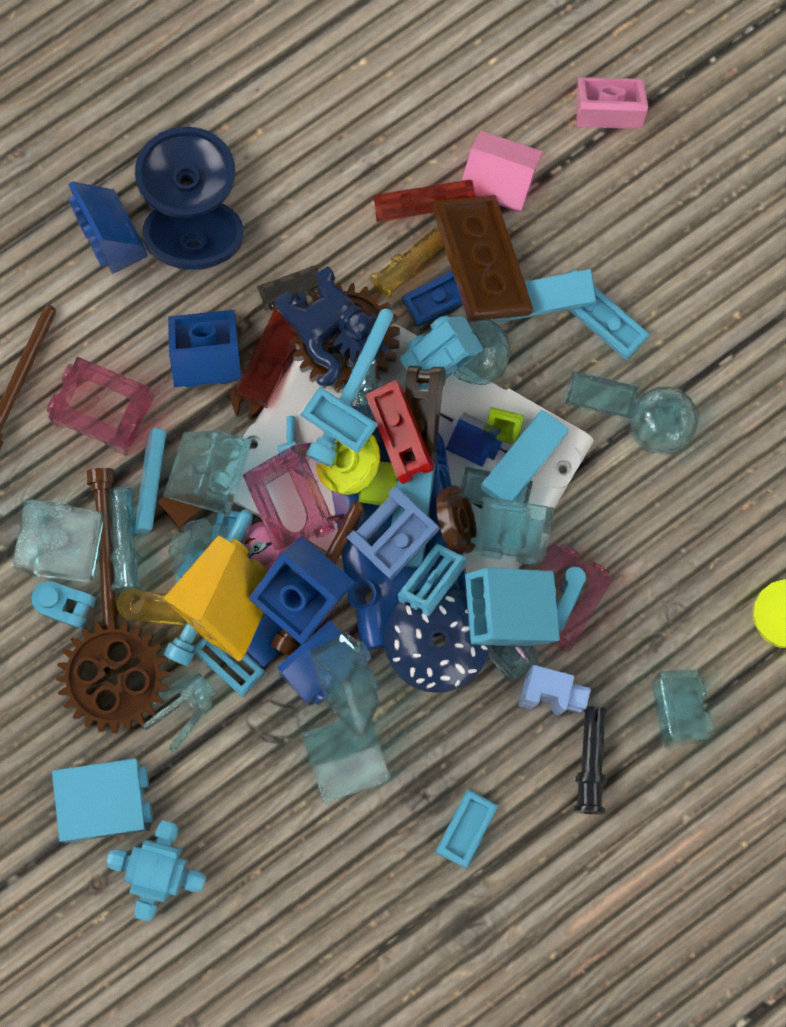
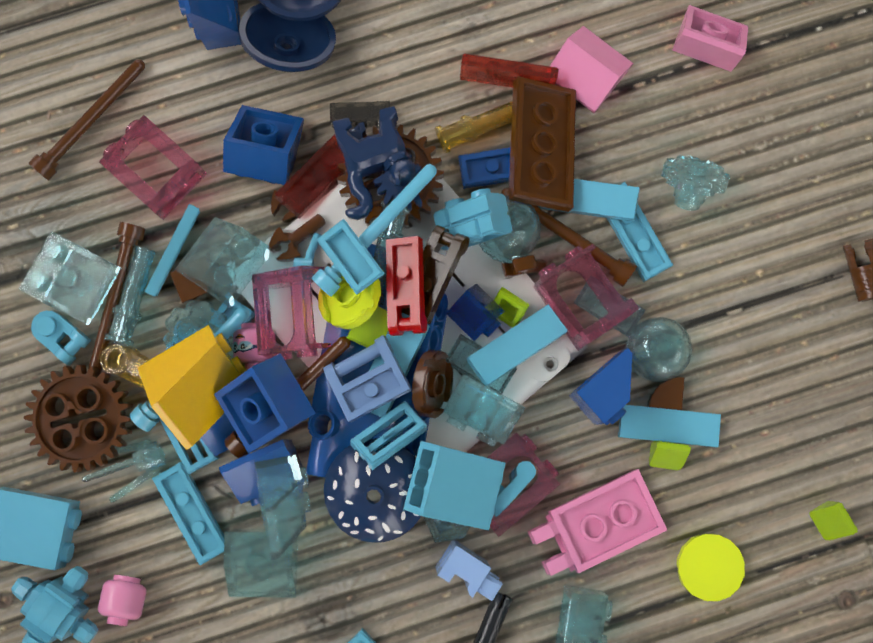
camera: 20 degrees right, 5 degrees up
none -> bright pink head [98,575,146,627]
none -> medium azure tile [152,462,231,565]
none -> reddish brown bar [268,214,326,262]
none -> reddish brown piece [501,187,637,287]
none -> reddish brown bar [501,255,547,279]
none -> bright pink tile [527,469,667,576]
none -> clear pink panel [533,244,639,351]
none -> blue slope [569,348,632,425]
none -> medium azure tile [618,405,721,447]
none -> reddish brown tile [647,377,685,410]
none -> lime slope [649,441,691,470]
none -> clear light blue plant [661,155,730,211]

